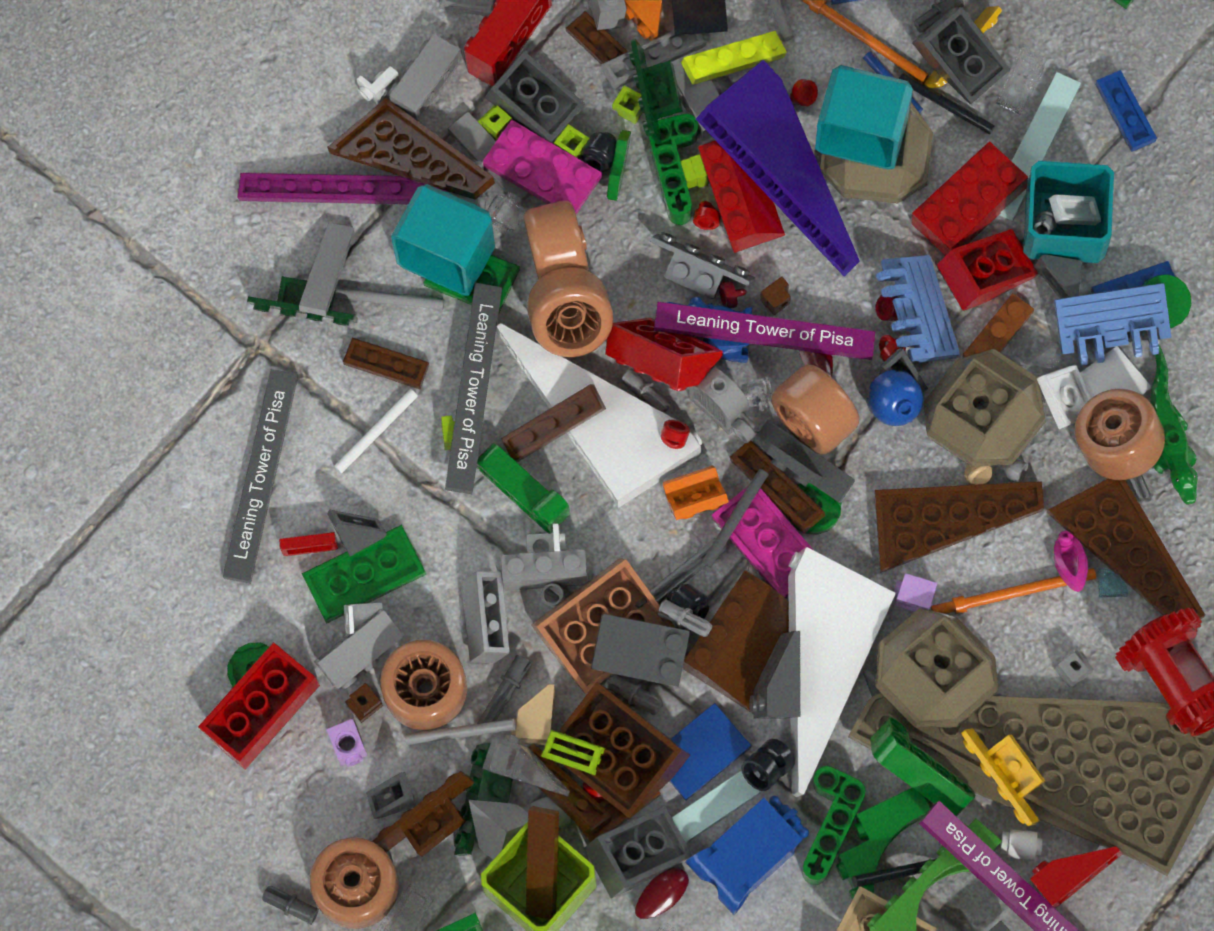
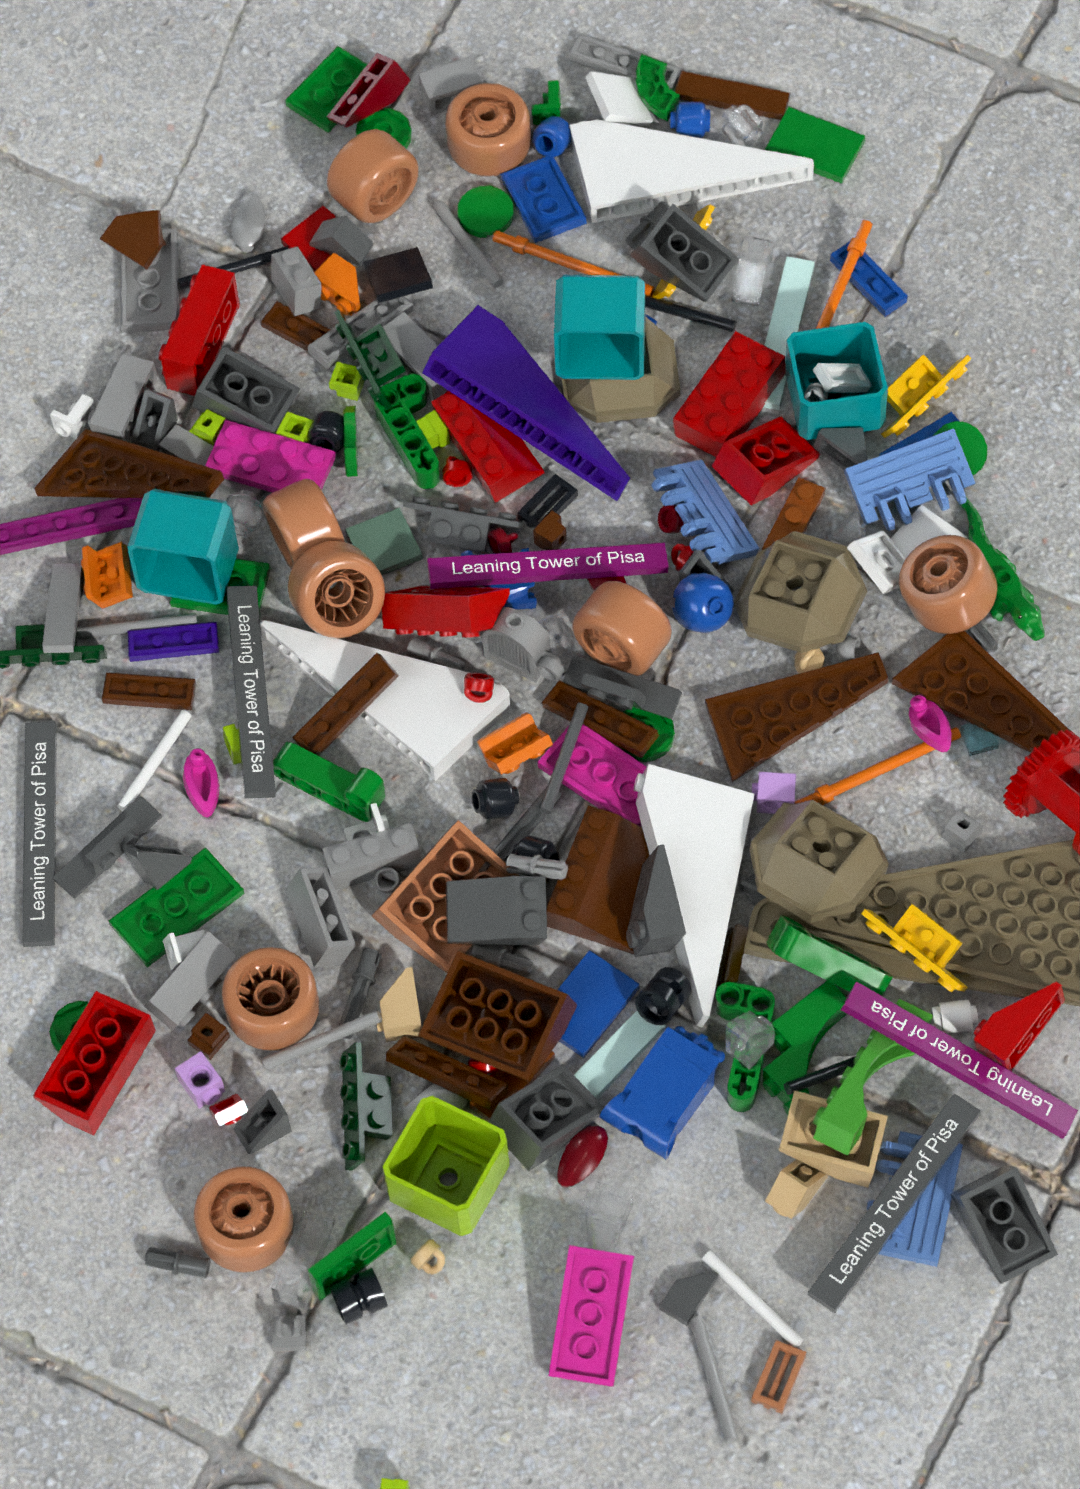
camera: 15 degrees left, 10 degrees down
red tile [279,532,338,556] -> none
reddish brown bracket [372,771,474,857] -> none
light grey slope [469,800,528,860] -> none
clear slope [482,734,570,796] -> none
reddish brown tile [526,806,559,920] -> none
lime tile [541,730,605,775] -> none
neon yellow plate [681,31,787,85] -> none
red tile [790,79,818,107] -> none
none -> dark grey bracket [54,797,162,899]
none -> orange bracket [81,542,133,609]
none -> dark purple tile [127,622,220,662]
none -> dark grey slope [131,388,178,452]
none -> dark pink arm [183,748,220,818]
none -> plate [208,1093,248,1126]
none -> sand green tile [345,507,423,575]
none -> black head [472,777,519,819]
none -> black tile [517,474,578,528]
none -> dark brown tile [715,924,748,991]
none -> clear slope [725,1011,775,1069]
none -> orange bar [816,220,873,329]
none -> yellow bracket [881,354,972,438]

